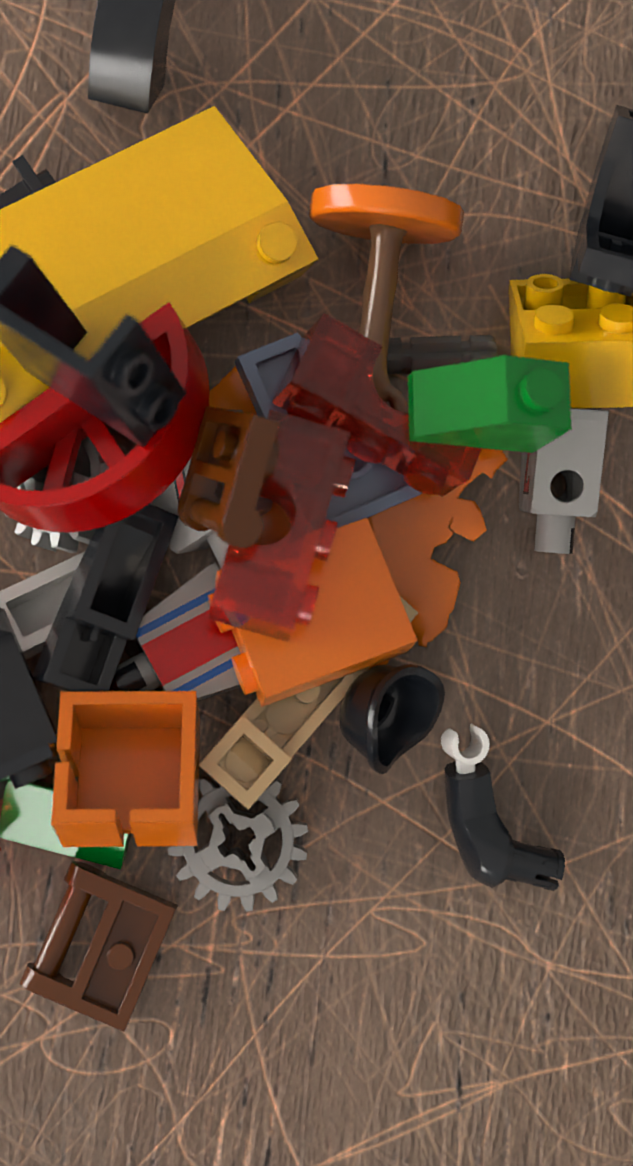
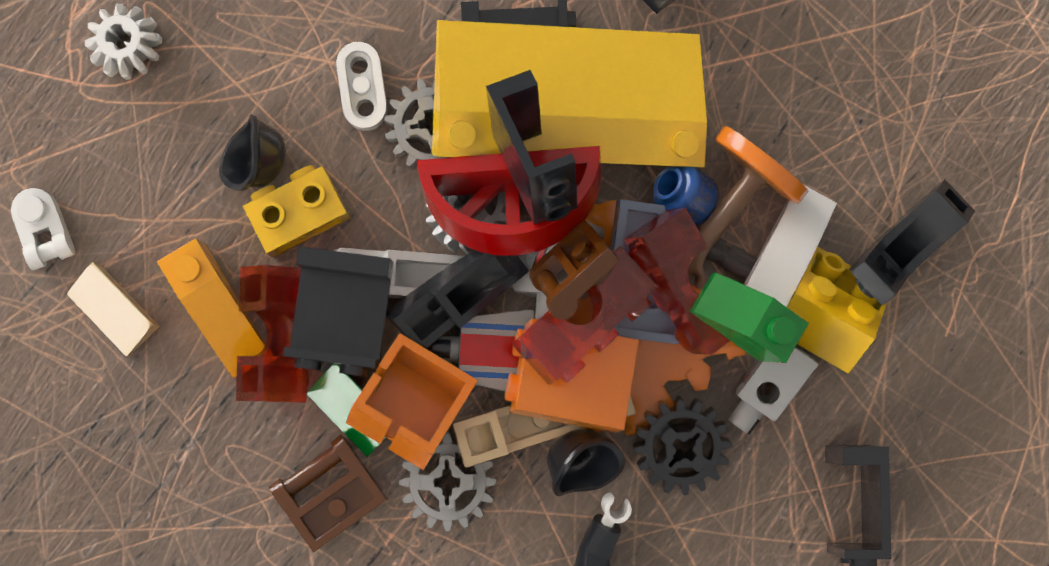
camera: 30 degrees right, 0 degrees up
none -> black gear [633,396,732,495]
none -> blue head [653,166,719,227]
none -> white slope [744,185,837,307]

